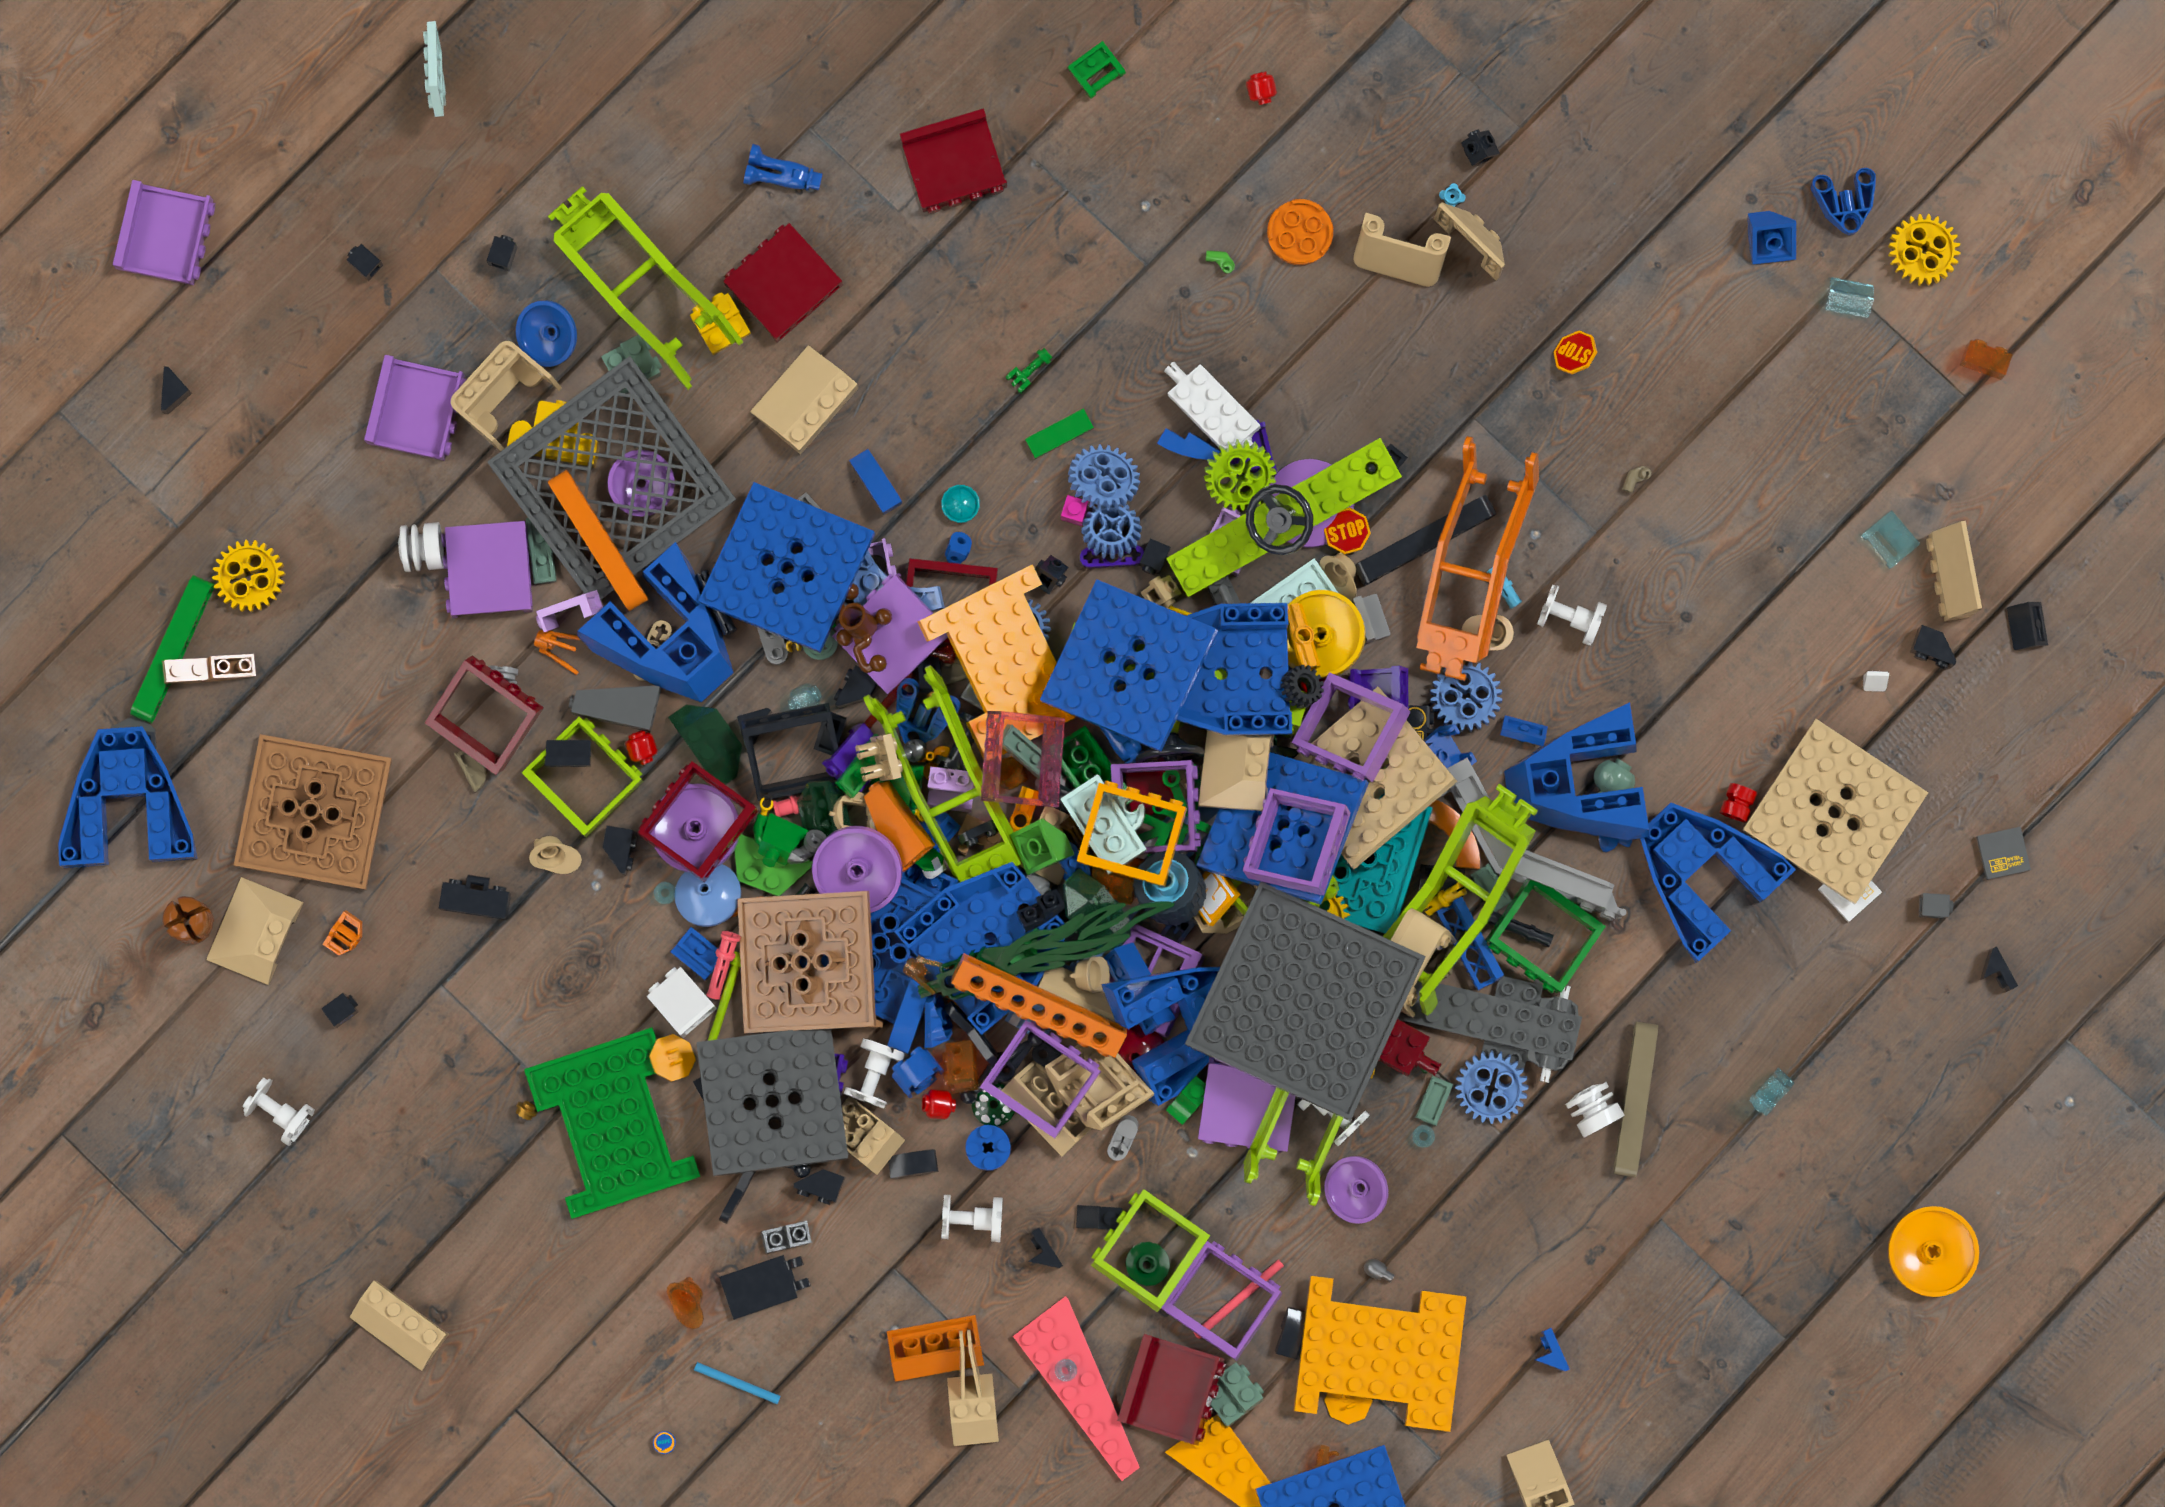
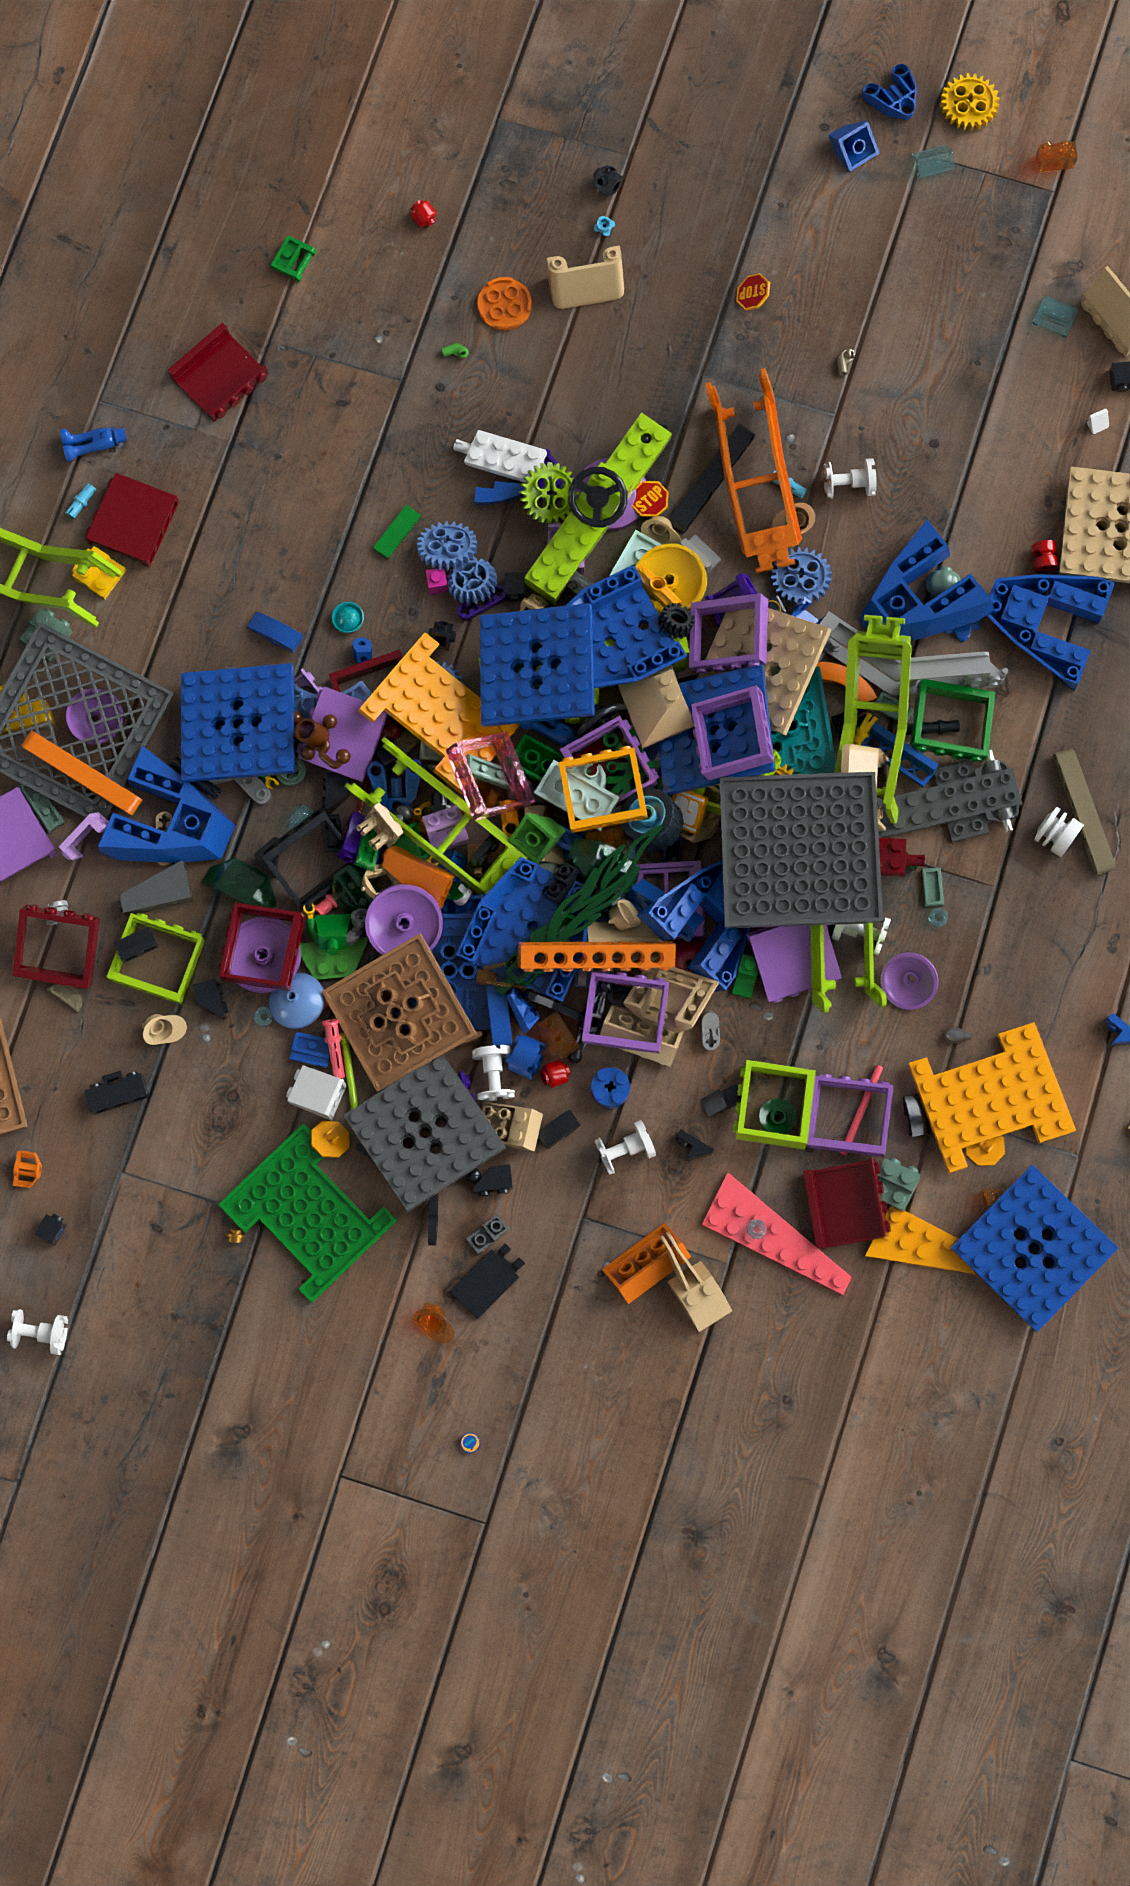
camera: 20 degrees left, 5 degrees down
tan slope [350,1281,449,1371] -> none
orange plant [534,629,581,675] -> none
red head [625,730,658,765] -> none
dark azure bar [694,1362,781,1404] -> none
tan slope [750,346,858,455] -> none
dark green dish [972,1083,1015,1127] -> none
green hinge [1005,348,1053,393] -> none
tan slope [1434,203,1505,281] -> none
medium blue gear [1455,1050,1529,1124] -> none
blue plate [1500,715,1548,746] -> none
none -> medium azure pin [65,483,96,520]

